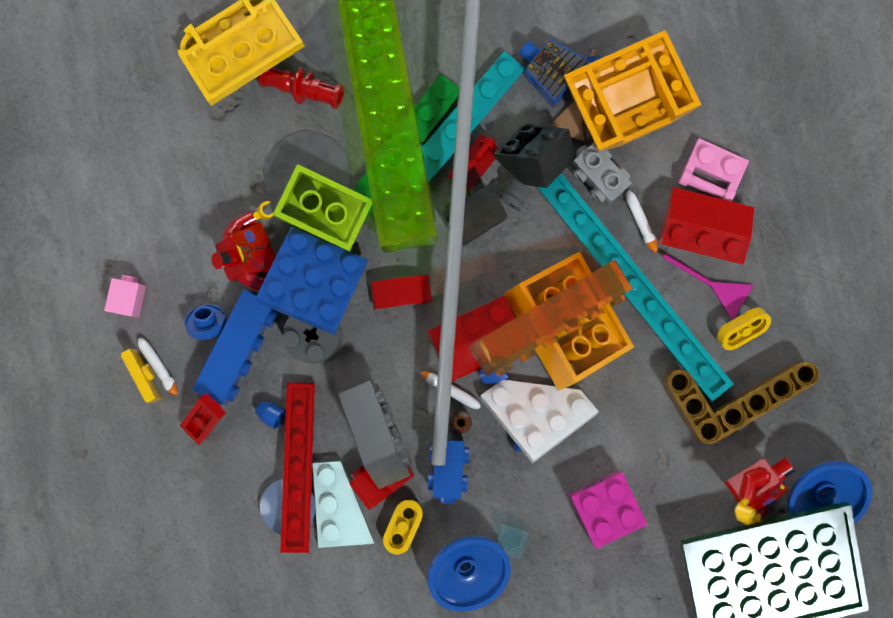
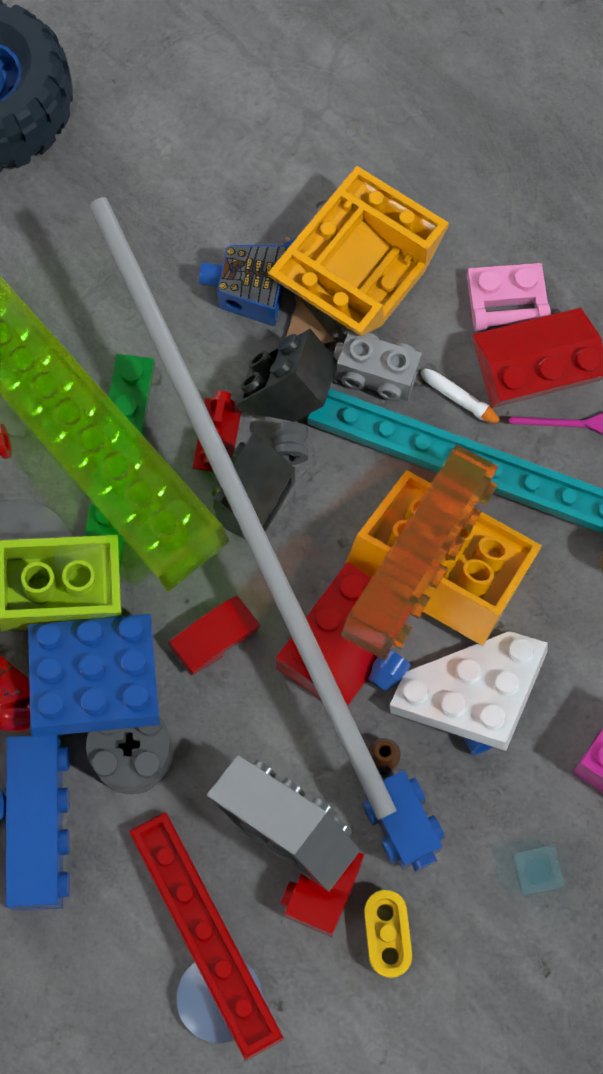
camera: 35 degrees left, 15 degrees down
red plate [180,393,226,445] -> none
blue hose [255,401,286,429] -> none
light aqua wing [313,461,375,548] -> none
teal plate [398,51,525,194] -> none
white piece [421,371,481,409] -> none
blue dish [427,536,511,612] -> none

